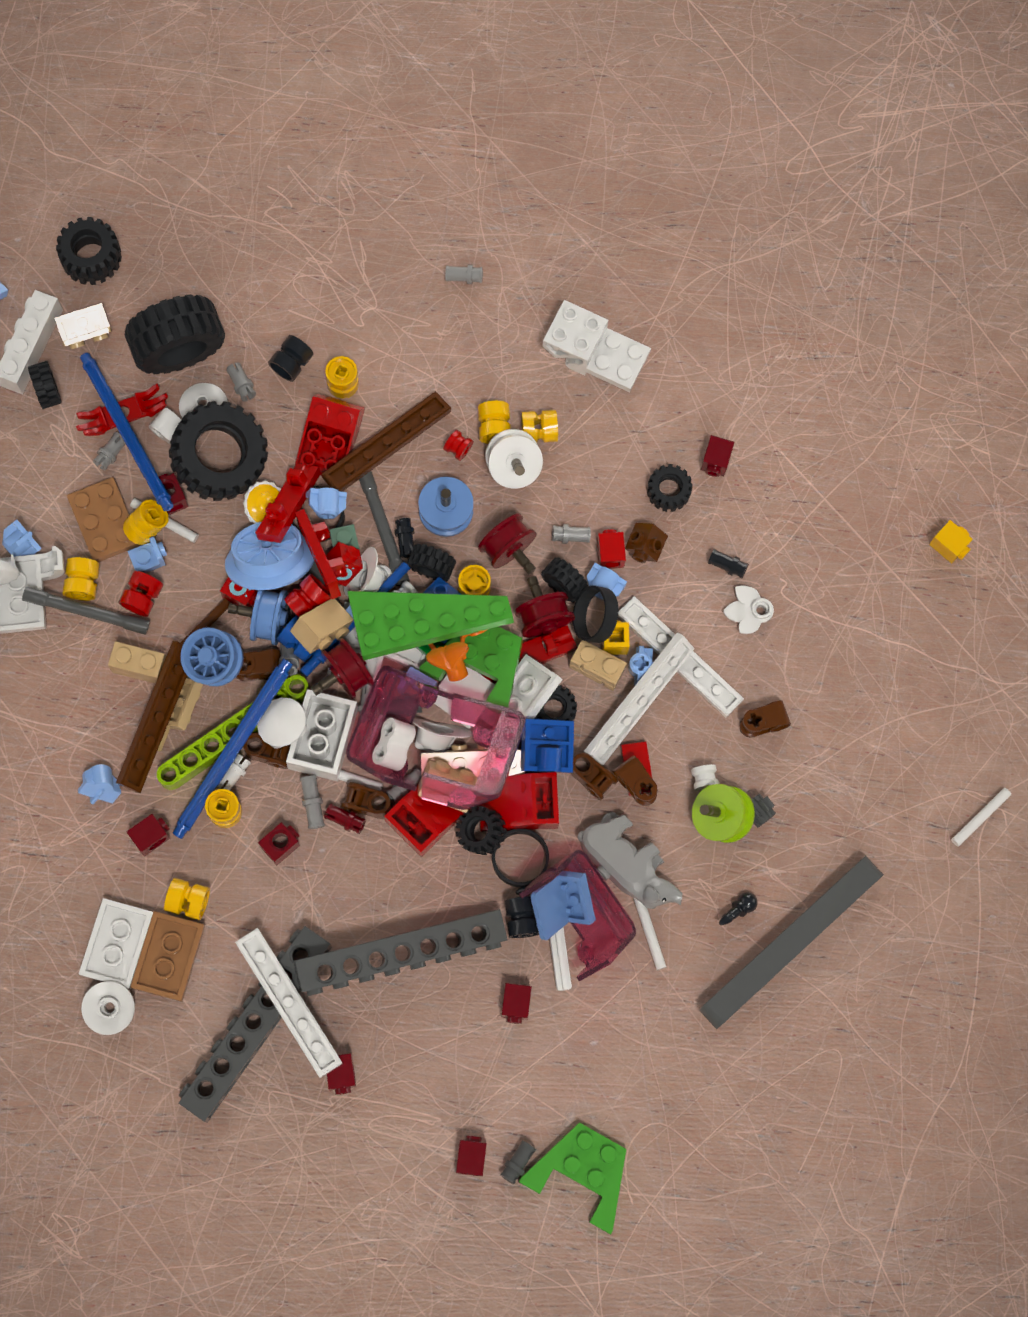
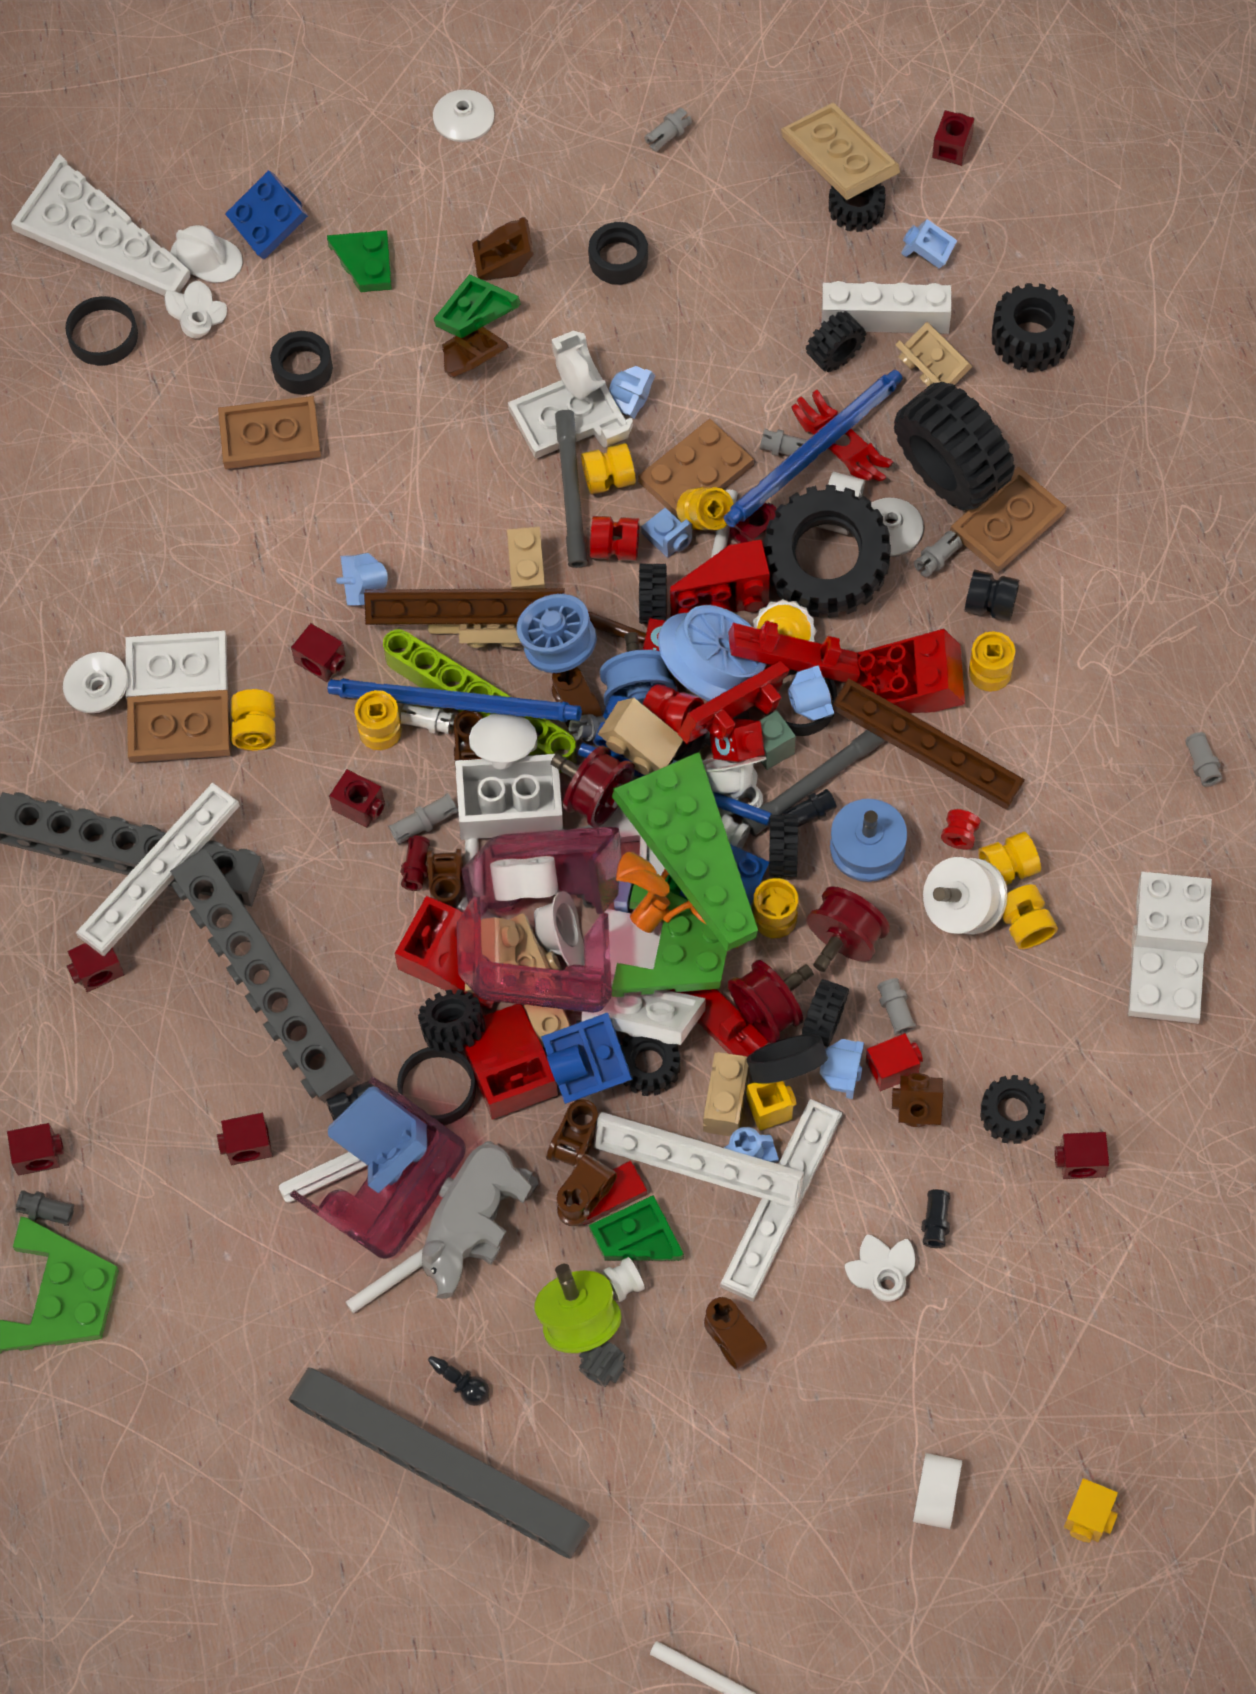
camera: 80 degrees right, 10 degrees down
none -> green wing [589,1195,684,1261]
none -> black tyre [639,564,667,624]
none -> red slope [670,539,770,617]
none -> white axle [913,1453,962,1530]
none -> medium nougat plate [950,466,1067,574]

